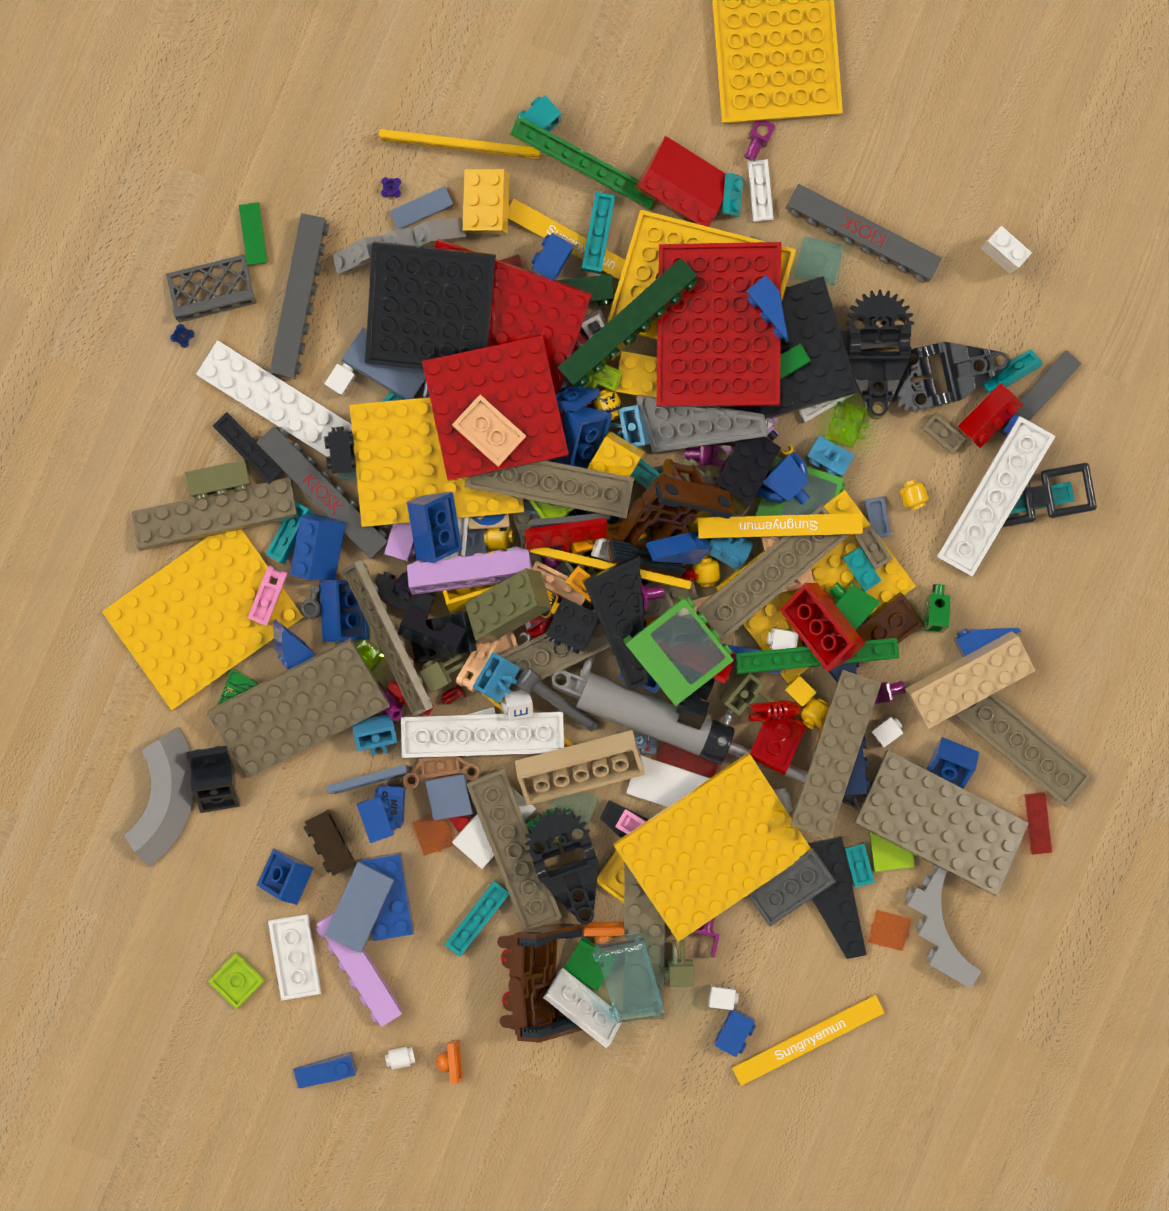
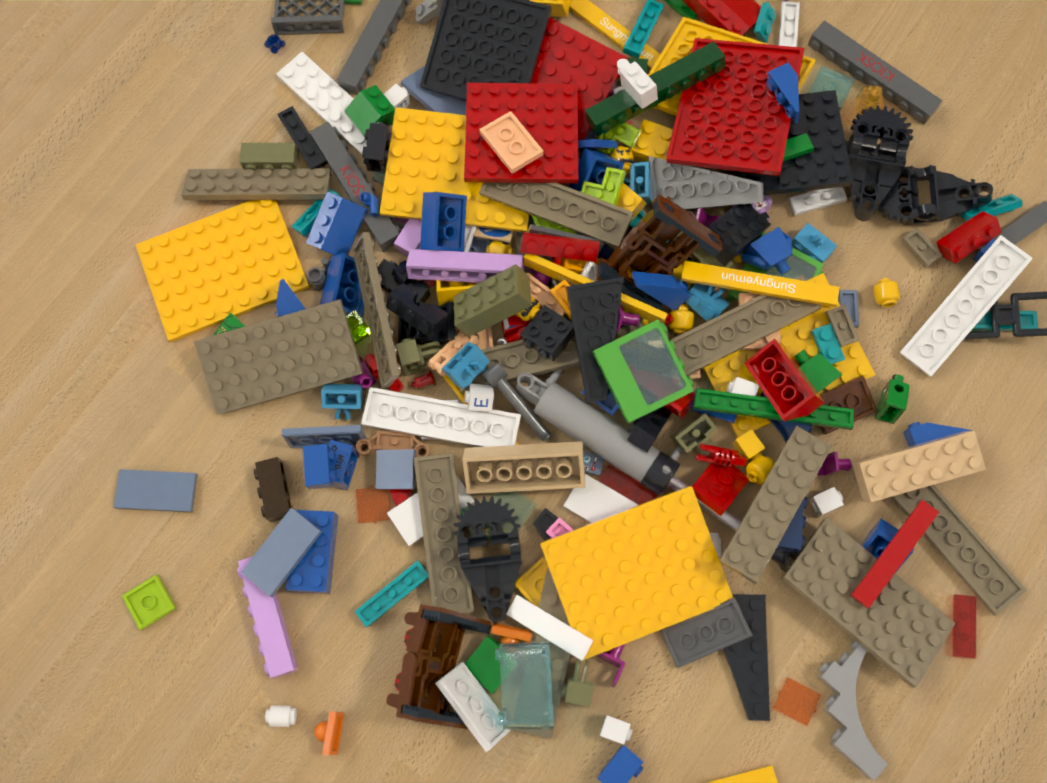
camera: 15 degrees right, 15 degrees down
light grey brick [124,727,194,867] -> none
black bracket [186,745,240,813] -> none
bright pink plate [248,565,288,626] -> none
blue slope [257,848,314,905] -> none
white tile [268,914,322,1001] -> none
blue slope [293,1052,357,1088] -> none
blue brick [531,233,576,280] -> none
clear neon green brick [825,401,869,448] -> none
teal plate [844,843,875,888] -> none
lime tile [869,832,915,872] -> none
white brick [980,226,1032,274] -> none
none -> sand blue tile [114,469,198,512]
none -> green slope [345,85,395,137]
none -> blue arm [359,192,379,217]
none -> white sticker [506,595,593,661]
none -> lime tile [581,167,626,205]
none -> white brick [617,59,658,109]
none -> red tile [850,499,939,609]
none -> clear yellow torso [856,86,883,115]

